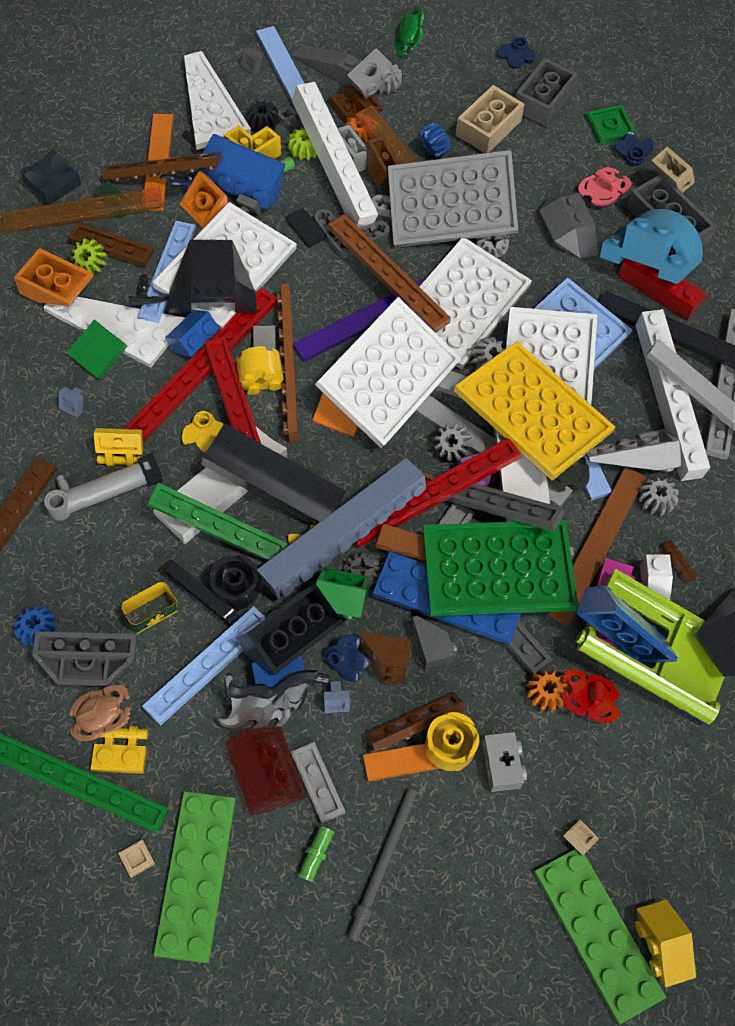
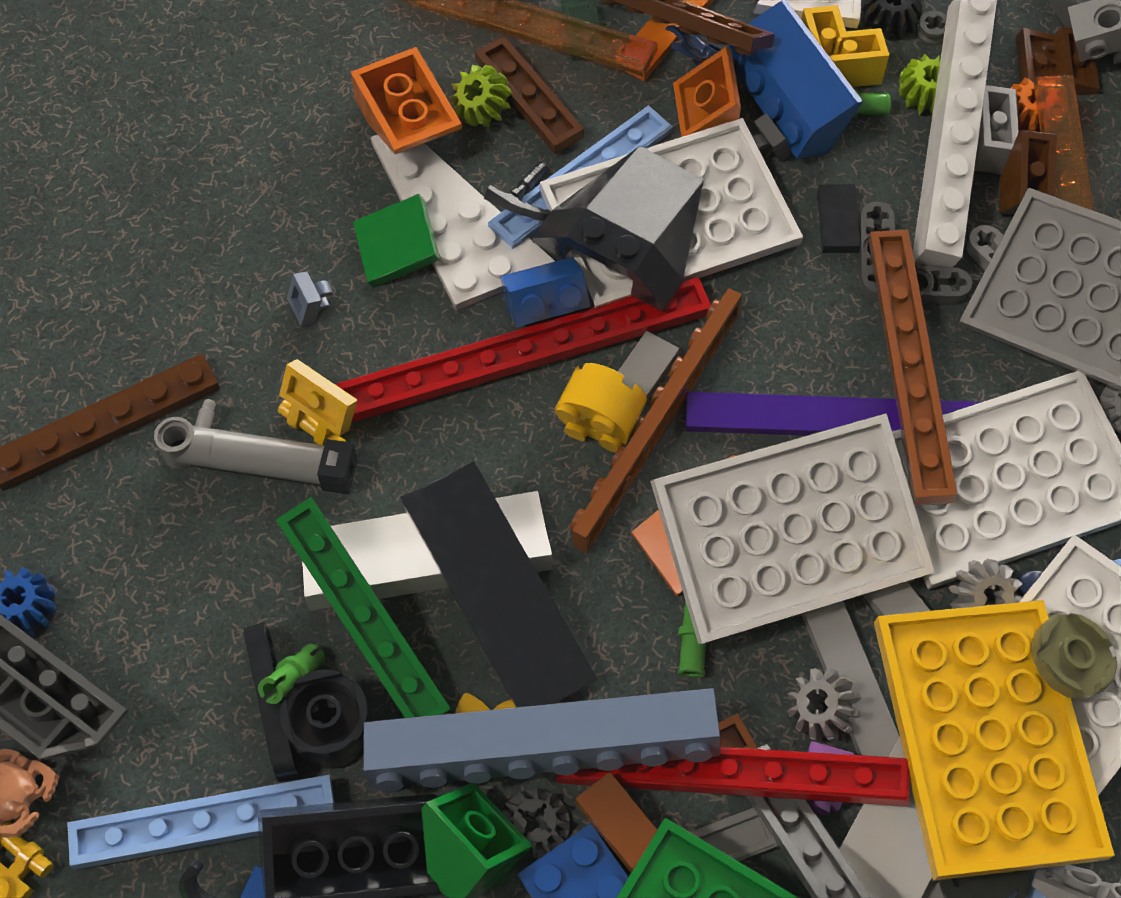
camera: 40 degrees right, 0 degrees up
yellow piece [122,582,178,634] -> none
yellow plate [182,411,223,453] -> none
red tile [204,336,261,443] -> none
none -> bright green pin [258,643,326,704]
none -> bright green pin [678,597,706,678]
none -> olive tile [1031,613,1117,700]

